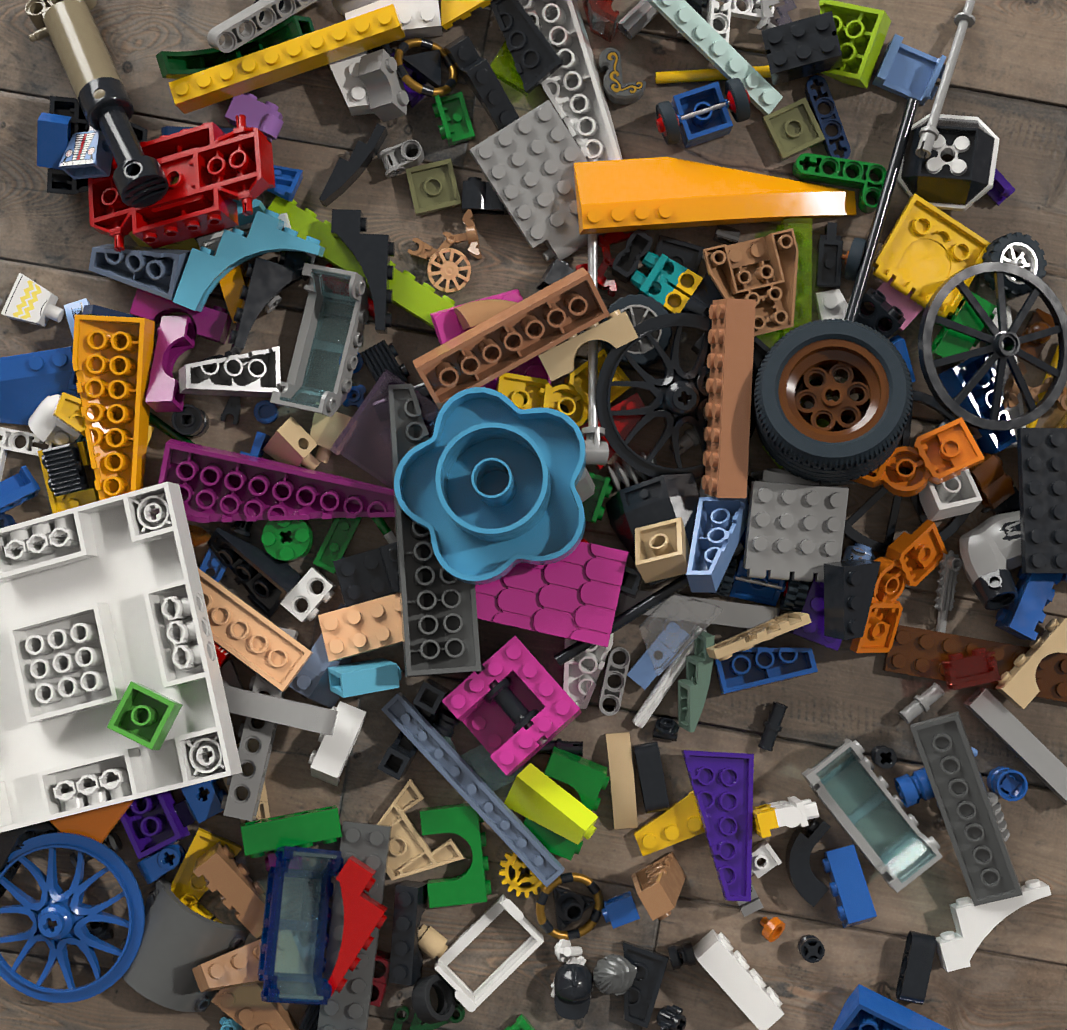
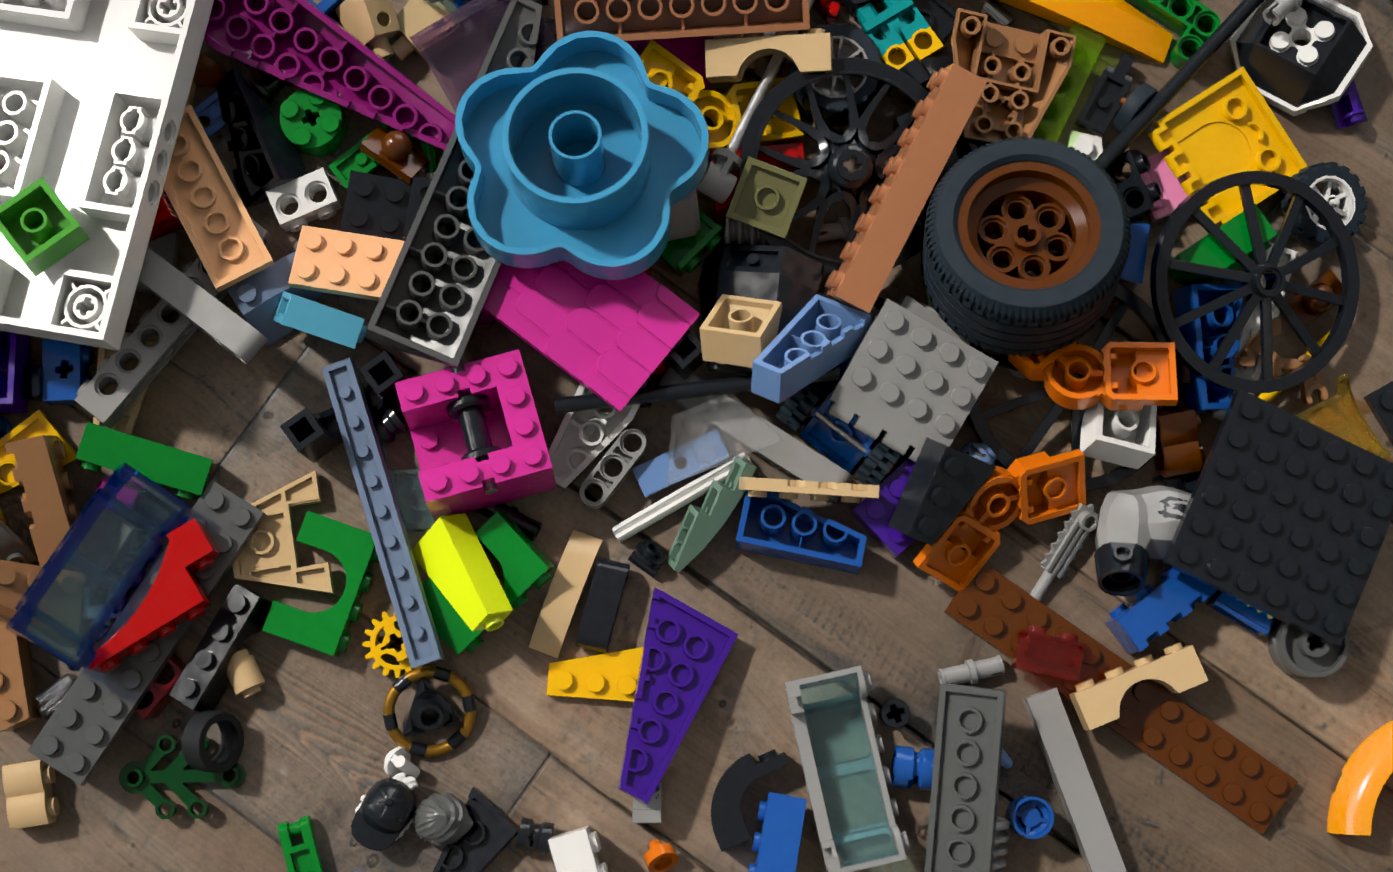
camera: 25 degrees right, 5 degrees down
white wedge [308,701,366,787] -> none
white piece [434,894,544,1012] -> none
blue brick [601,891,640,929] -> none
medium nougat wedge [631,852,686,921] -> none
white brick [751,839,782,878] -> none
white hips [752,796,819,838] -> none
black pin [758,701,788,751] -> none
none -> reddish brown tile [360,125,429,185]
none -> olive plate [726,156,808,239]

